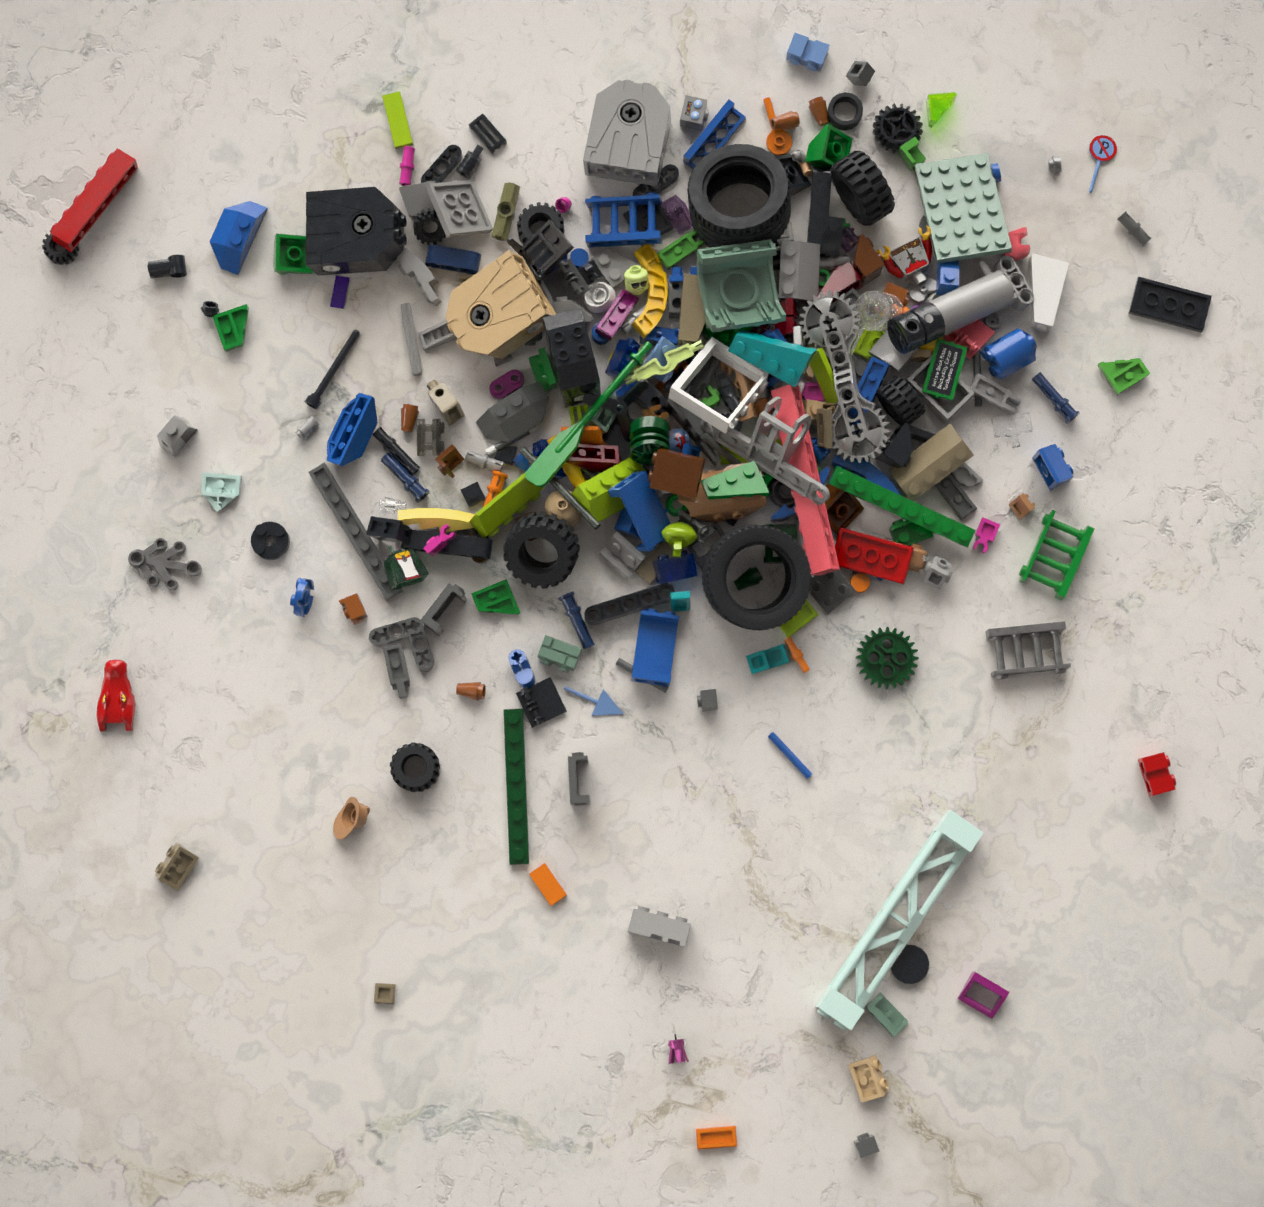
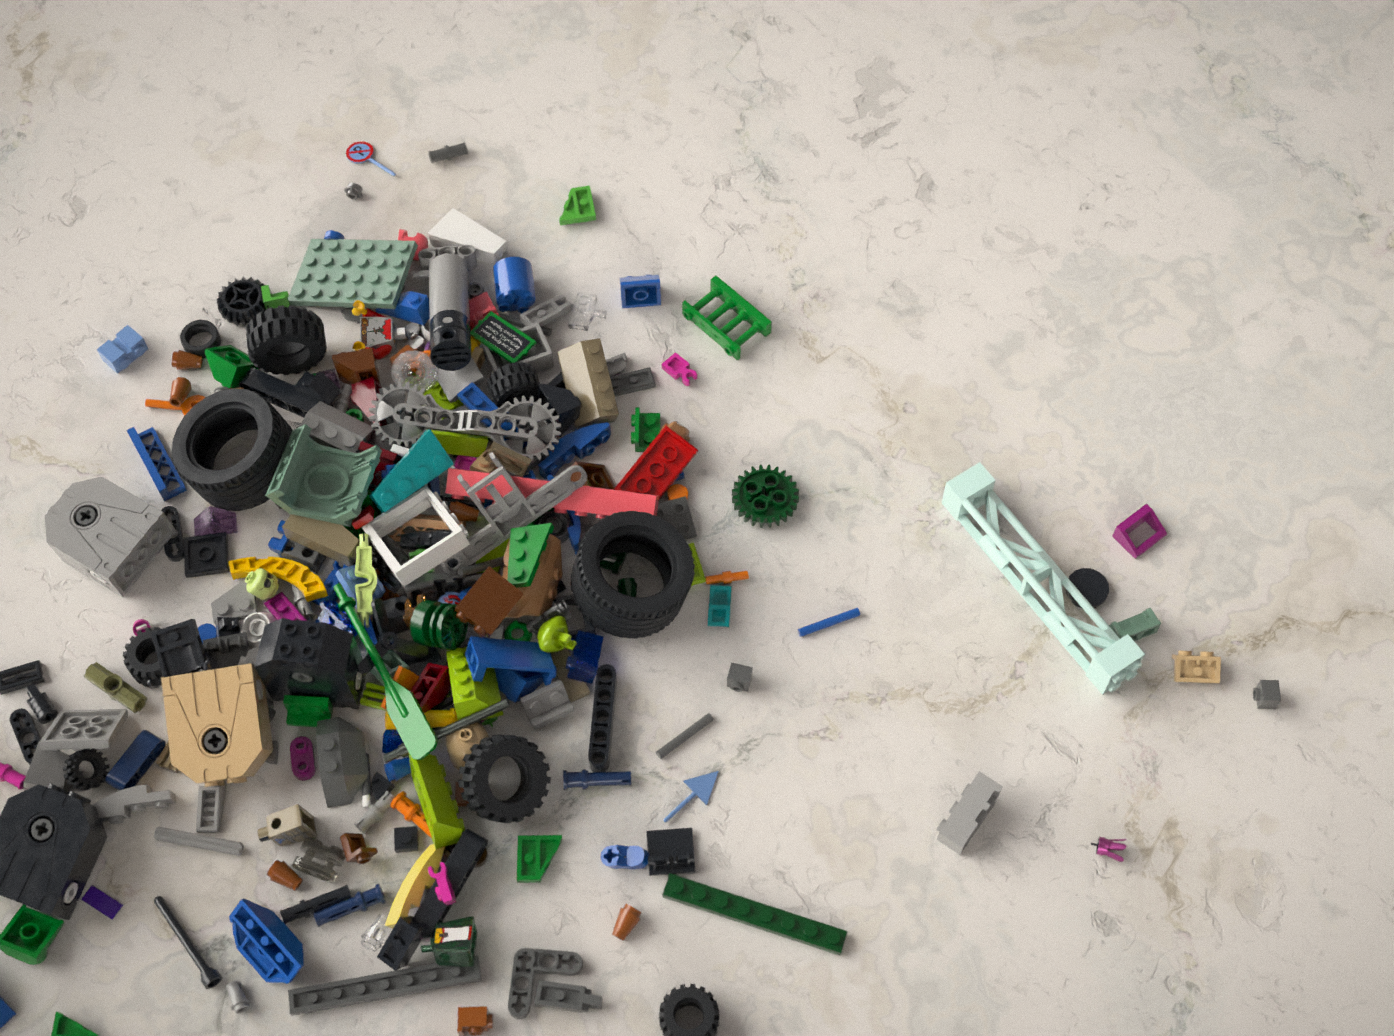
camera: 70 degrees left, 20 degrees down
dark grey panel [421,583,467,636] -> none
orange tile [529,863,567,906] -> none
sand green brick [537,635,582,673] -> none
dark grey panel [568,752,591,806] -> none
blue fence [585,193,662,248] -> none
blue panel [631,609,680,687] -> none
bright green hinge [657,230,705,270] -> none
teal tile [670,591,690,612] -> none
light grey head [680,95,709,131] -> none
orange tile [696,1126,737,1149] -> none
green plate [829,466,976,548] -> none
dark grey plate [846,61,875,86] -> none
light grey brick [923,556,953,590] -> none
clear neon green slope [926,92,957,128] -> none
flat silver fence [985,621,1071,680] -> none
medium nougat tile [1009,493,1035,519] -> none
dark blue pin [1032,372,1080,424] -> none
black tile [1129,277,1212,333] -> none
red brick [1138,752,1176,797] -> none
none -> red tile [352,505,375,529]

